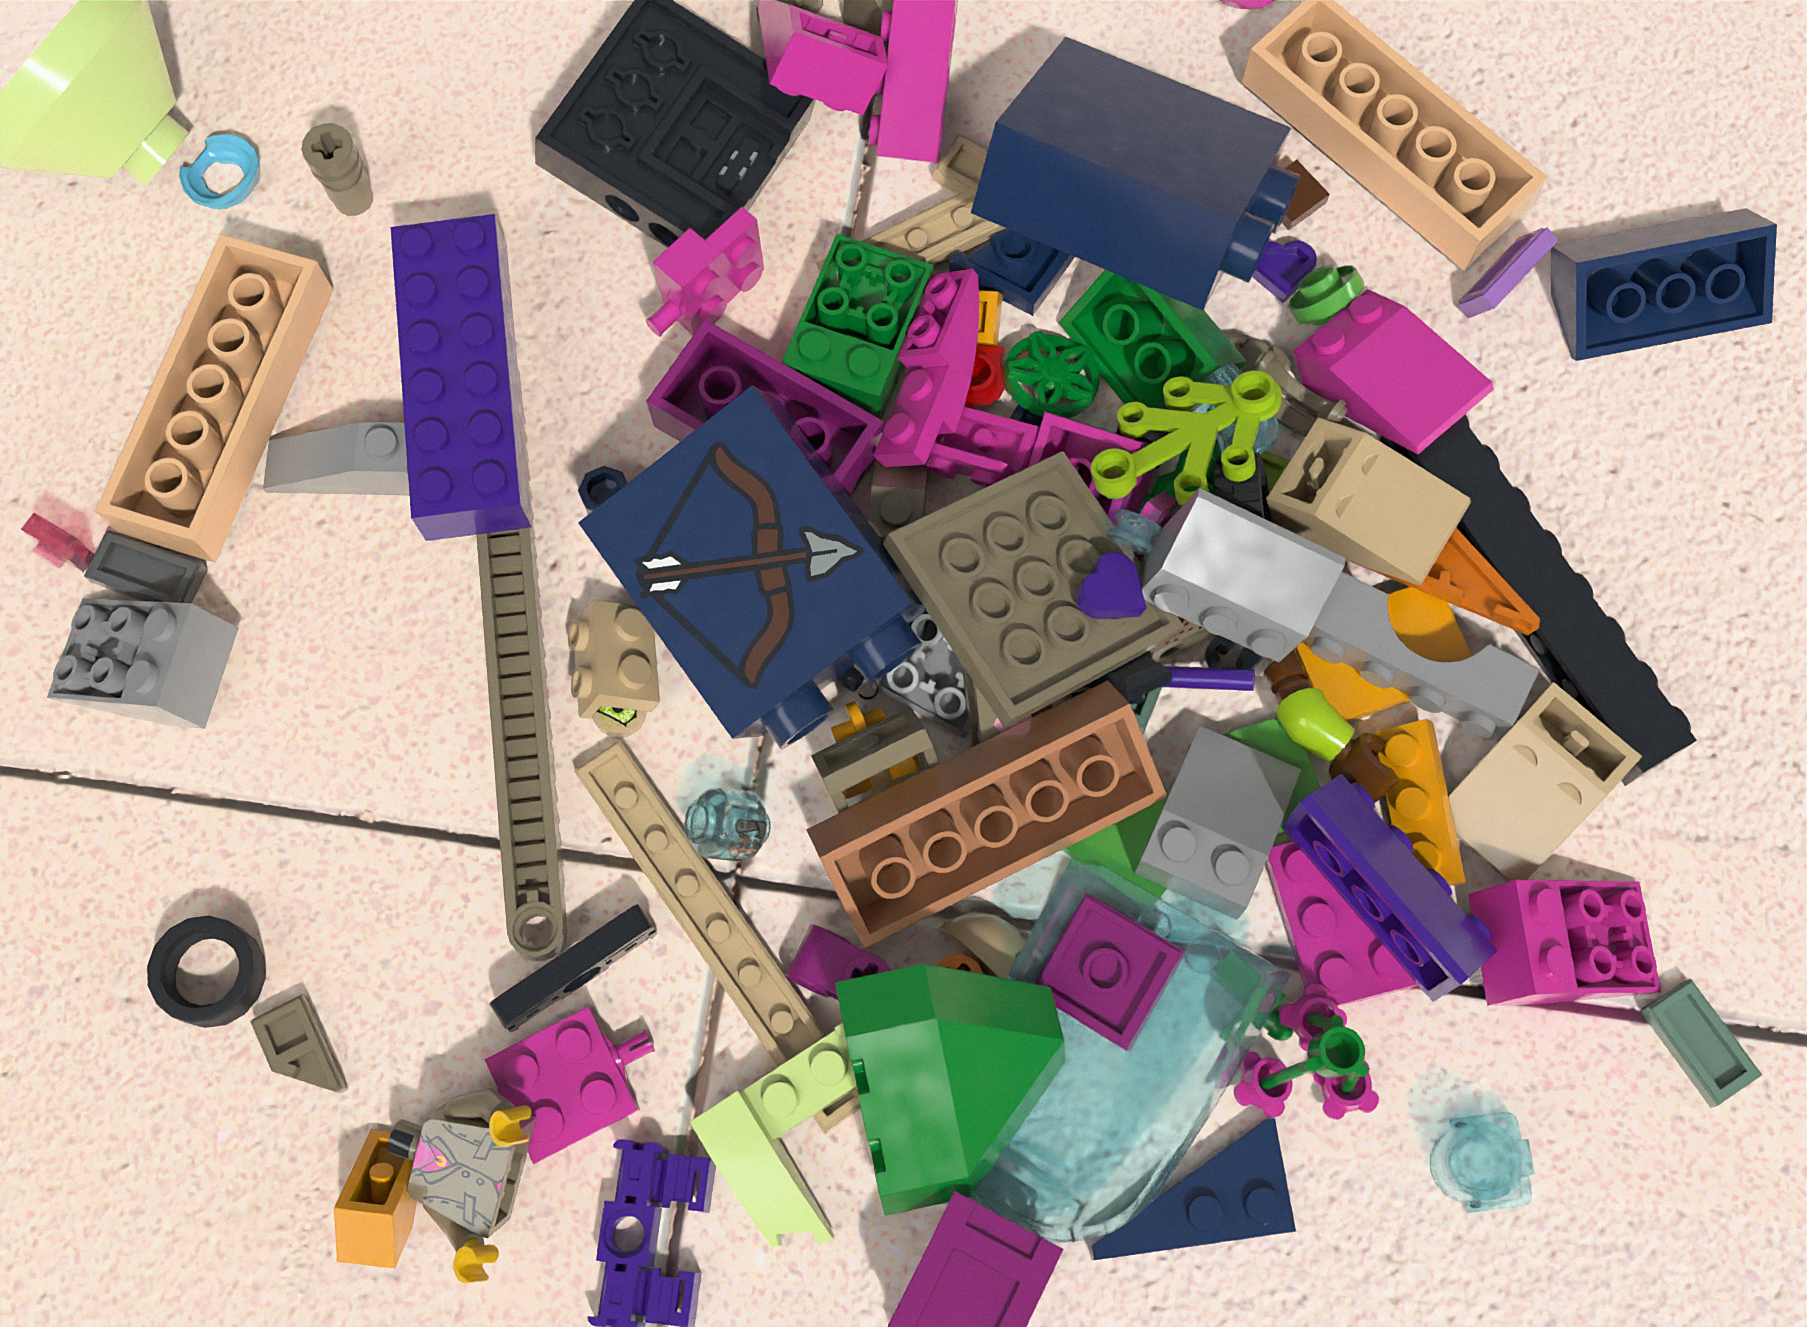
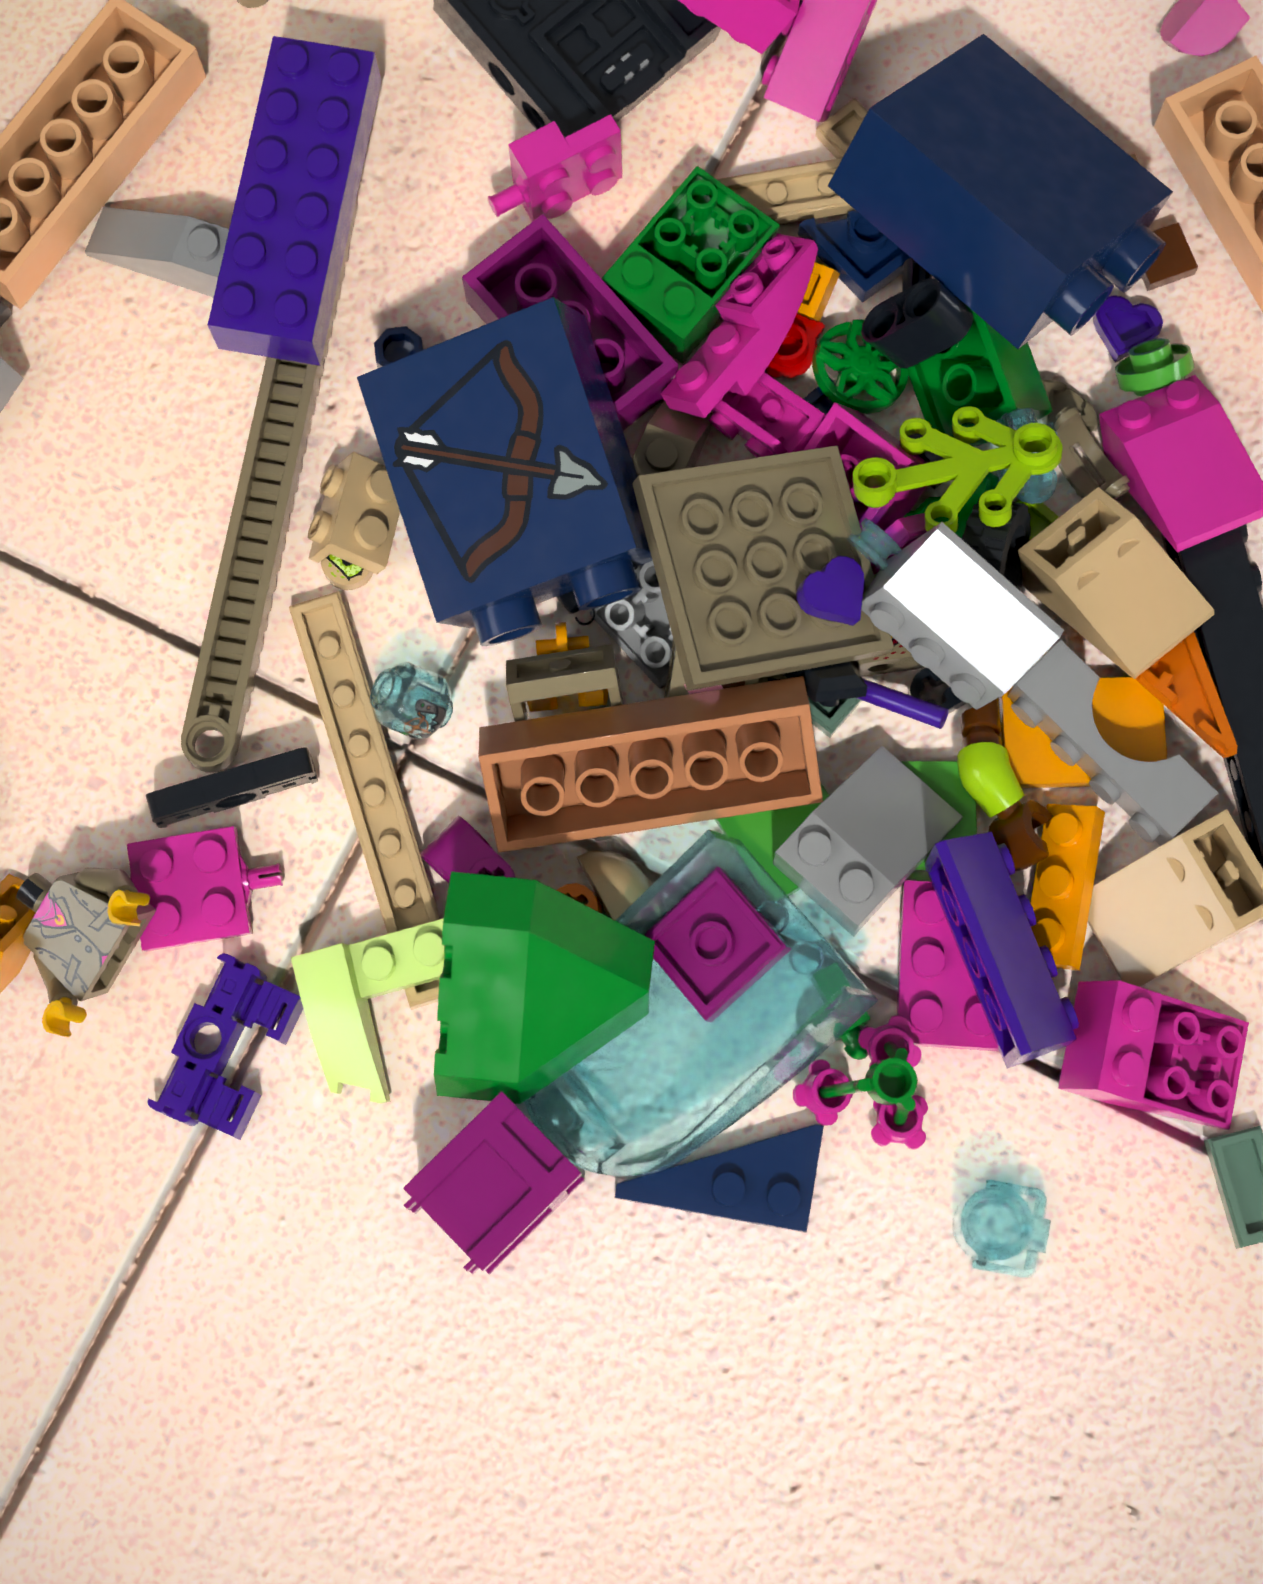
camera: 20 degrees right, 5 degrees up
none -> black beam [861,258,974,369]

